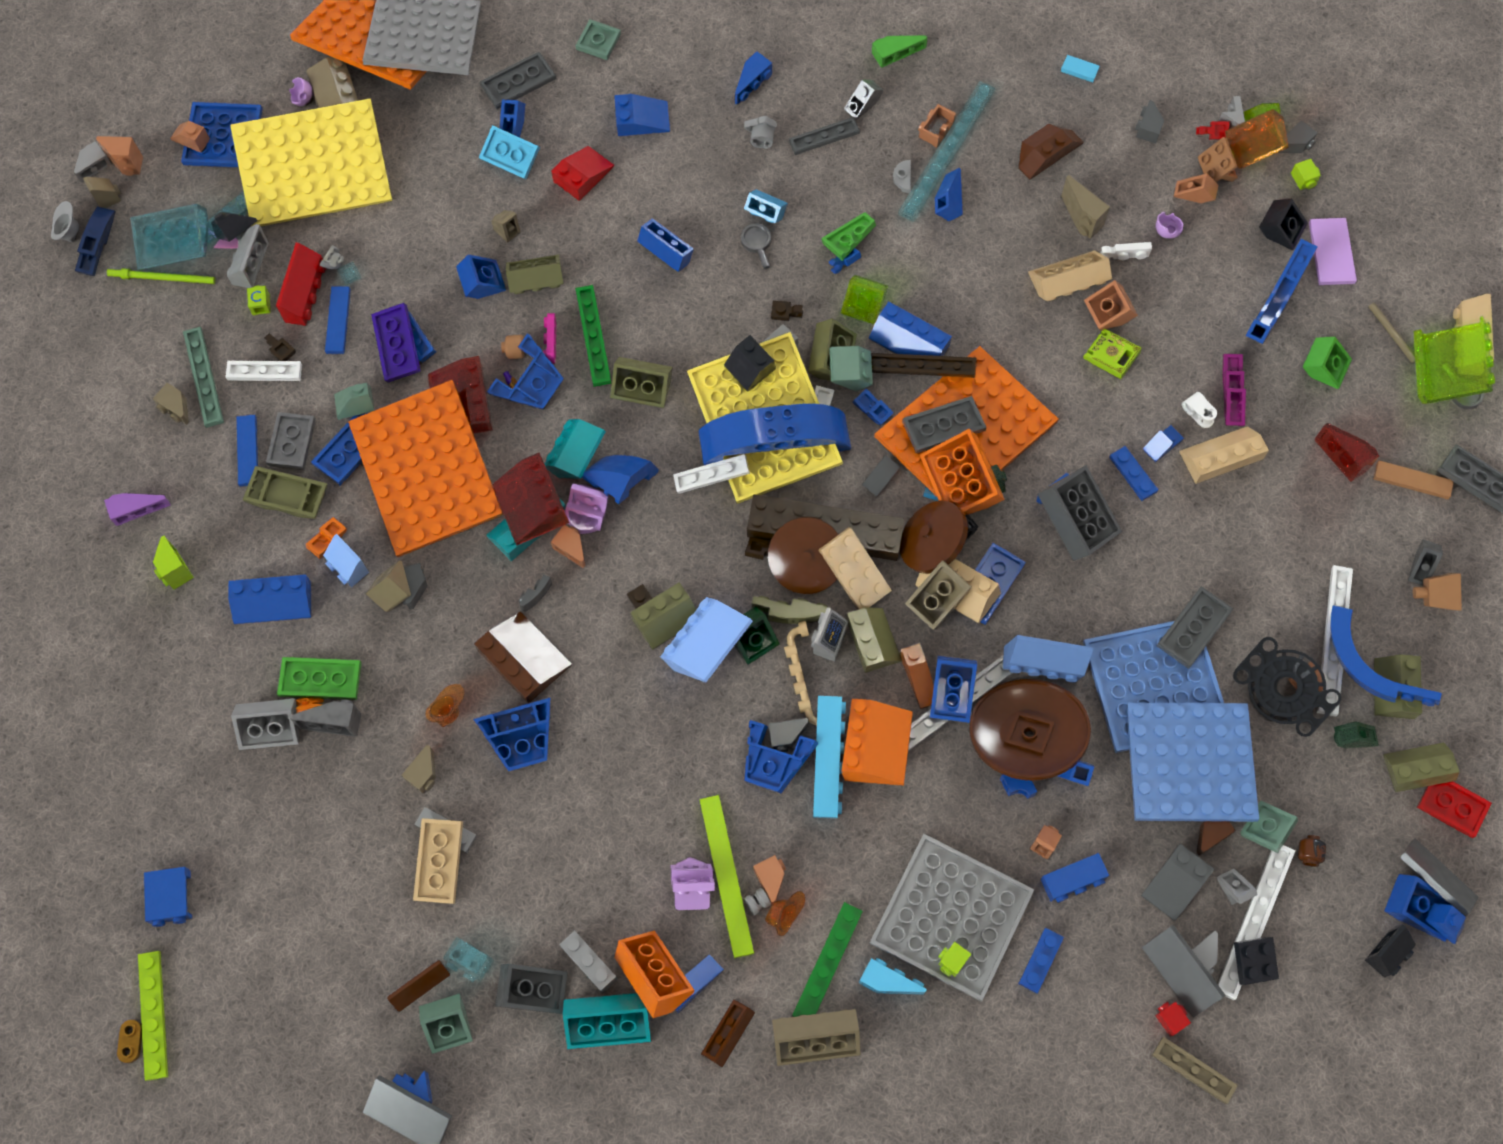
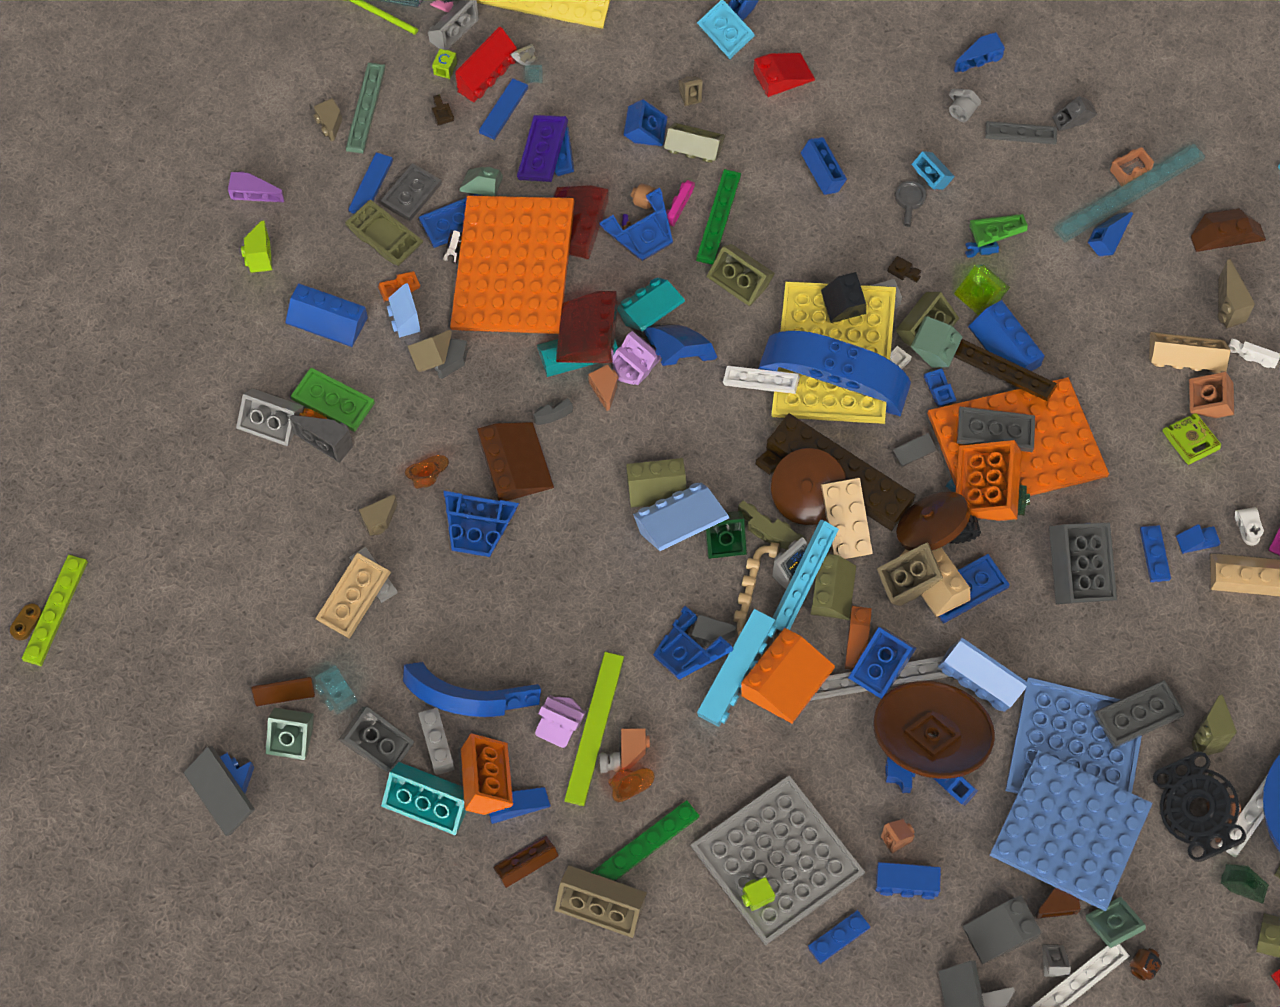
camera: 25 degrees right, 5 degrees down
blue panel [144,867,192,927] -> none
white plate [226,361,302,381] -> none
blue slope [614,94,670,136] -> none
dark brown plate [627,584,653,609] -> none
medium azure slope [859,958,927,994] -> none
bright green slope [872,35,927,68] -> none
light grey plate [893,160,911,193] -> none
none -> blue arch [403,662,541,717]
none -> plate [442,230,462,263]
none -> medium azure plate [772,520,839,632]
none -> olive slope [1192,695,1237,757]

